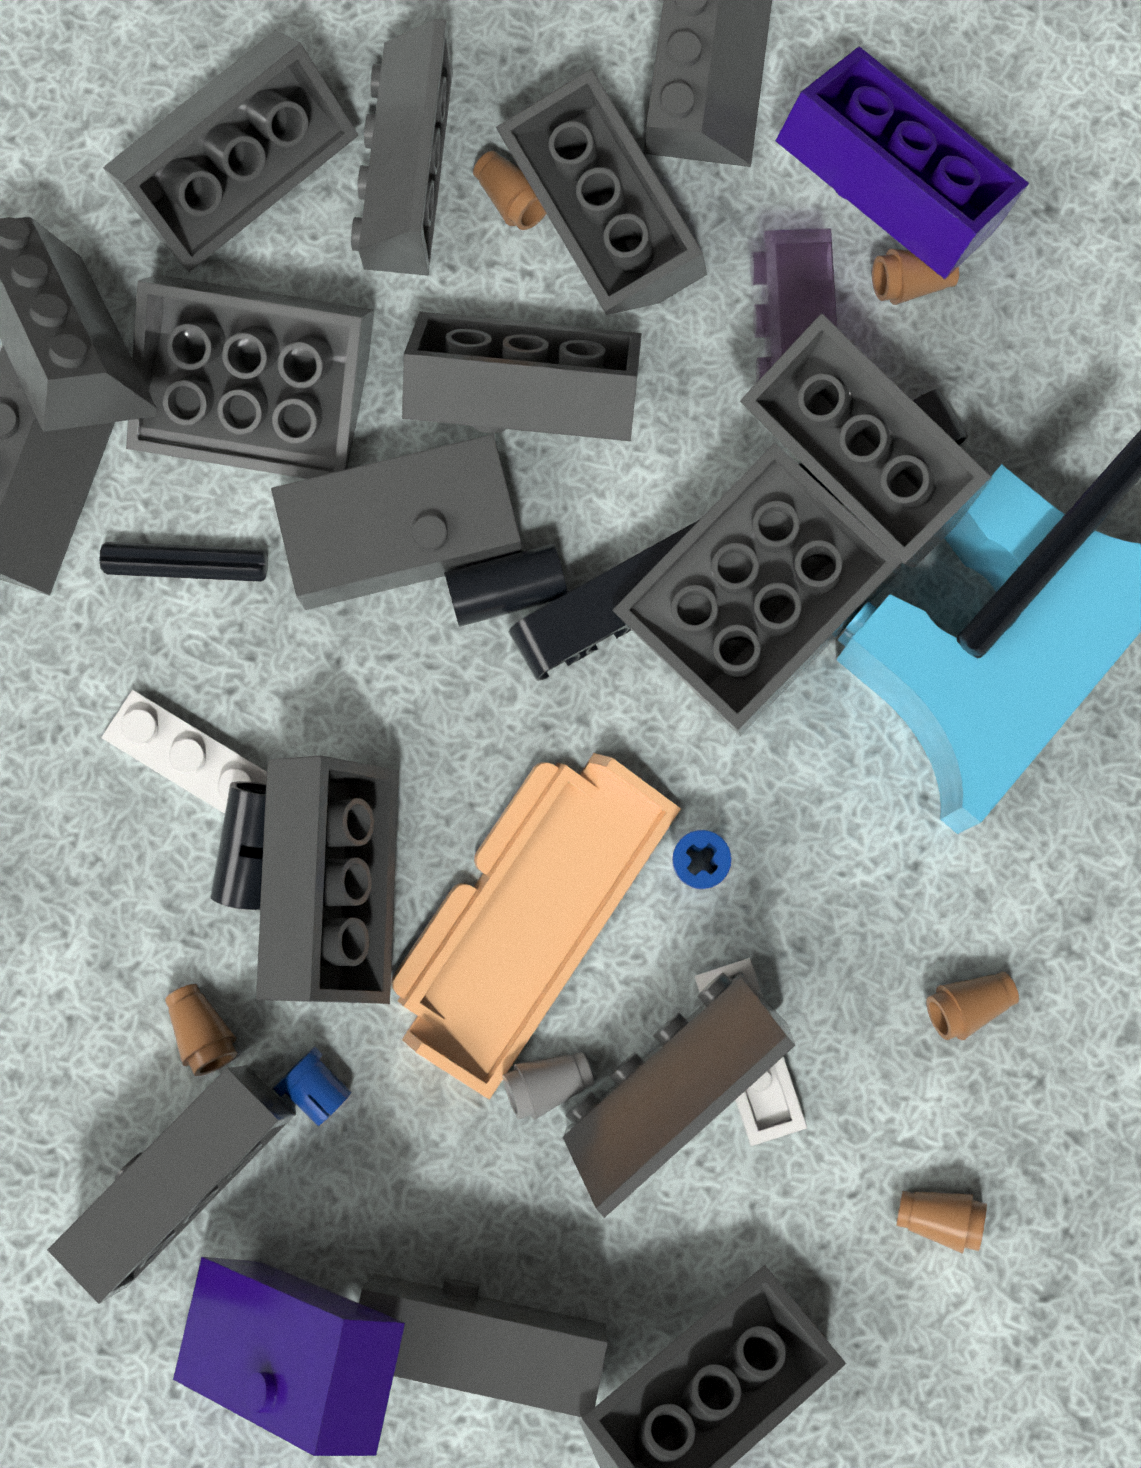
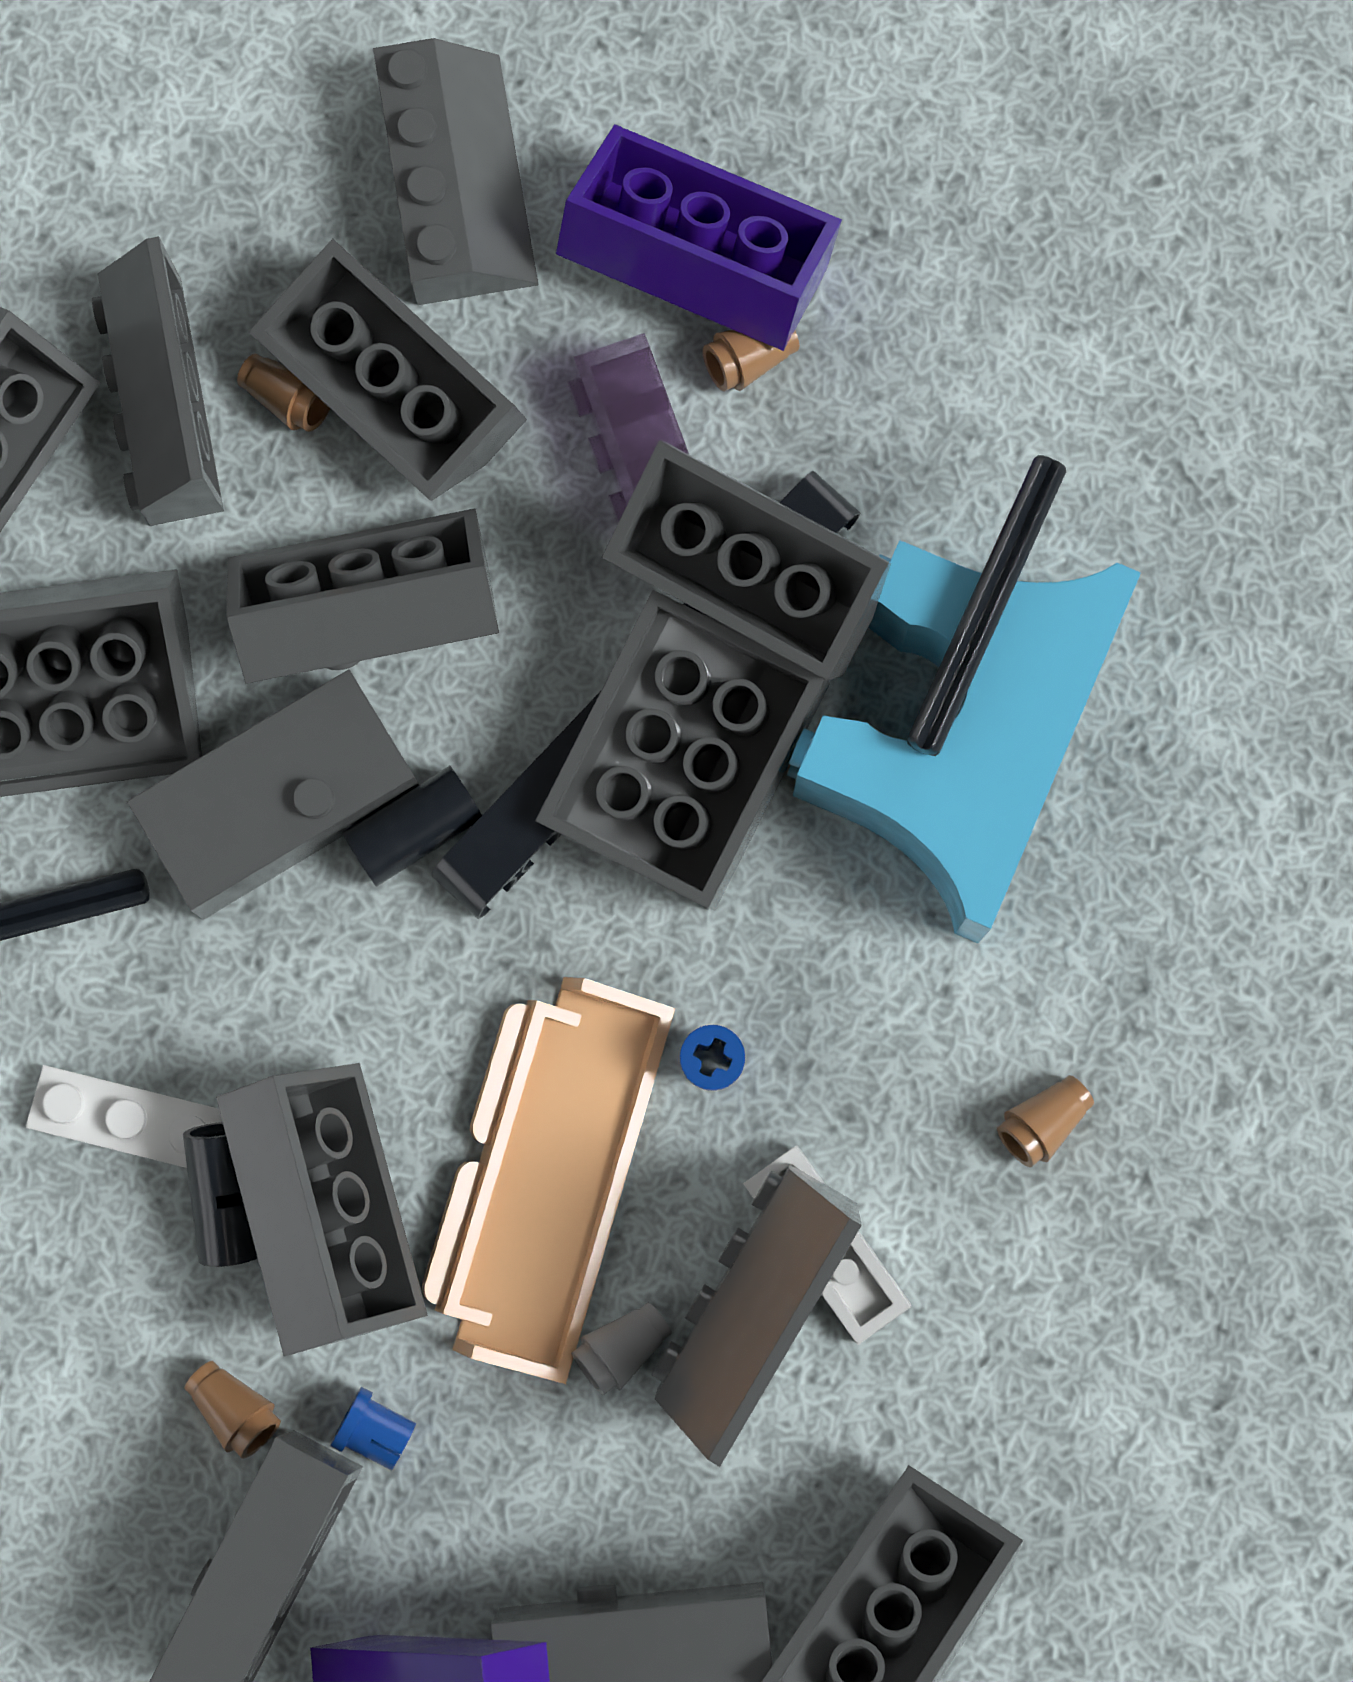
camera: 15 degrees left, 0 degrees up
medium nougat cone [896,1191,987,1254] -> none

